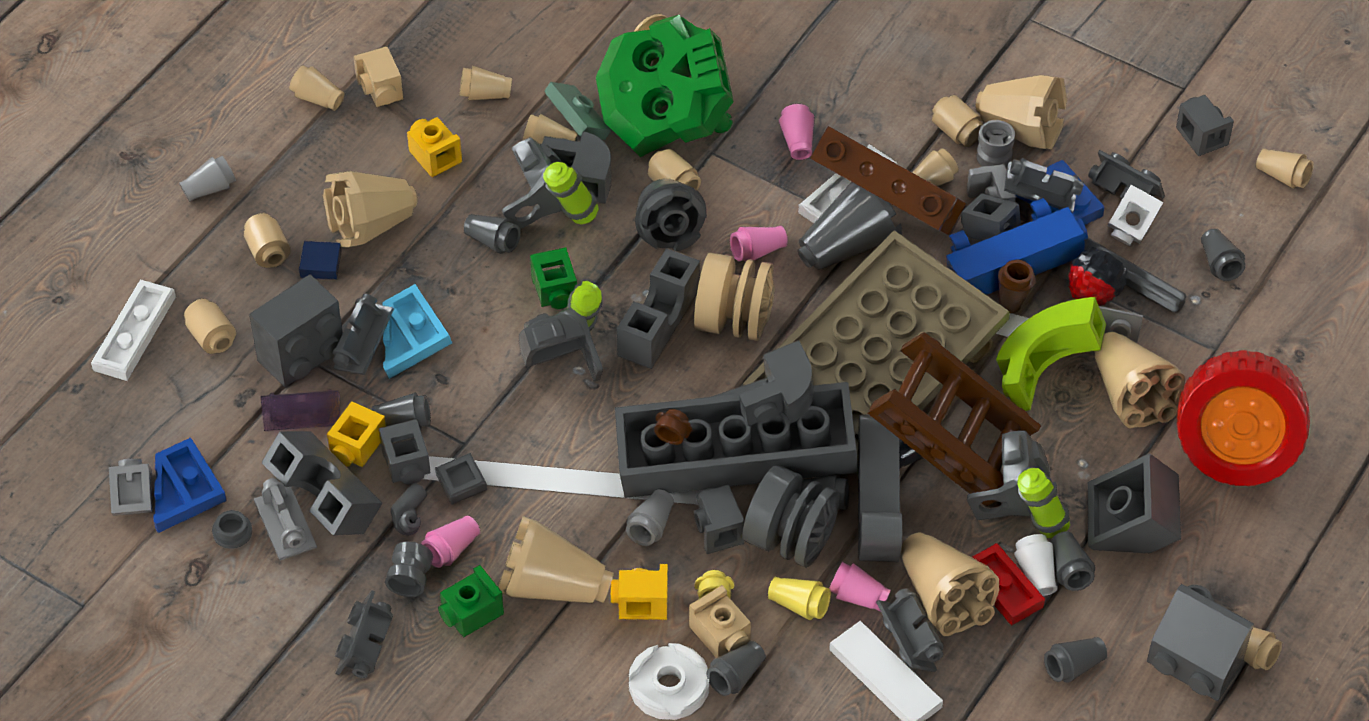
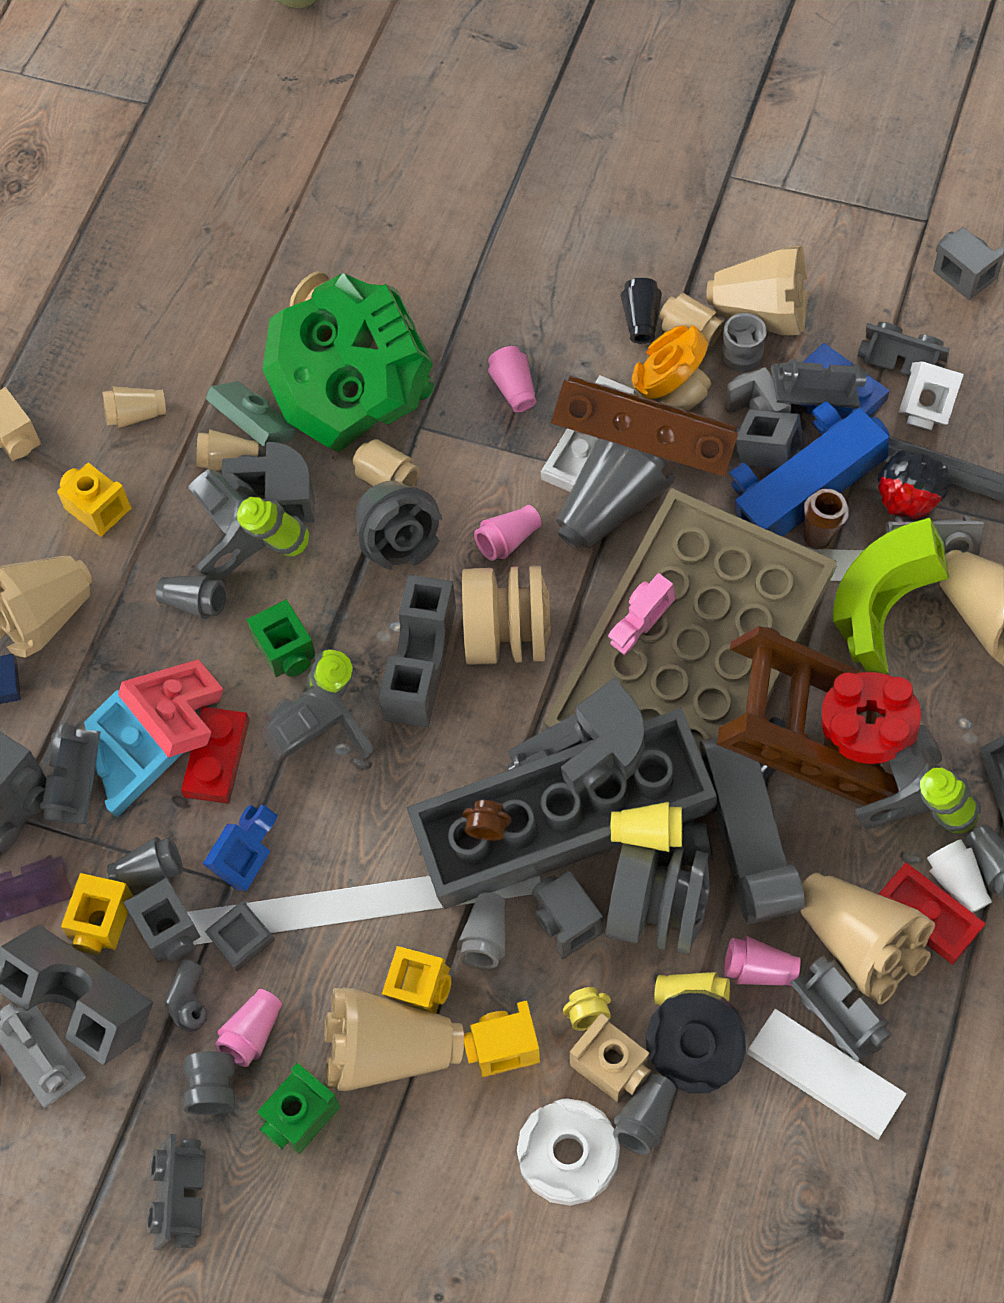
camera: 10 degrees left, 10 degrees up
none -> coral plate [118,659,224,758]
none -> red plate [181,707,250,804]
none -> blue plate [203,805,278,891]
none -> yellow brick [382,946,451,1014]
none -> bright pink plate [608,573,676,655]
none -> light yellow cone [611,802,682,852]
none -> black cone [620,278,662,344]
none -> light orange tile [631,325,708,399]
none -> black tile [645,990,748,1093]
none -> red plate [821,672,921,764]

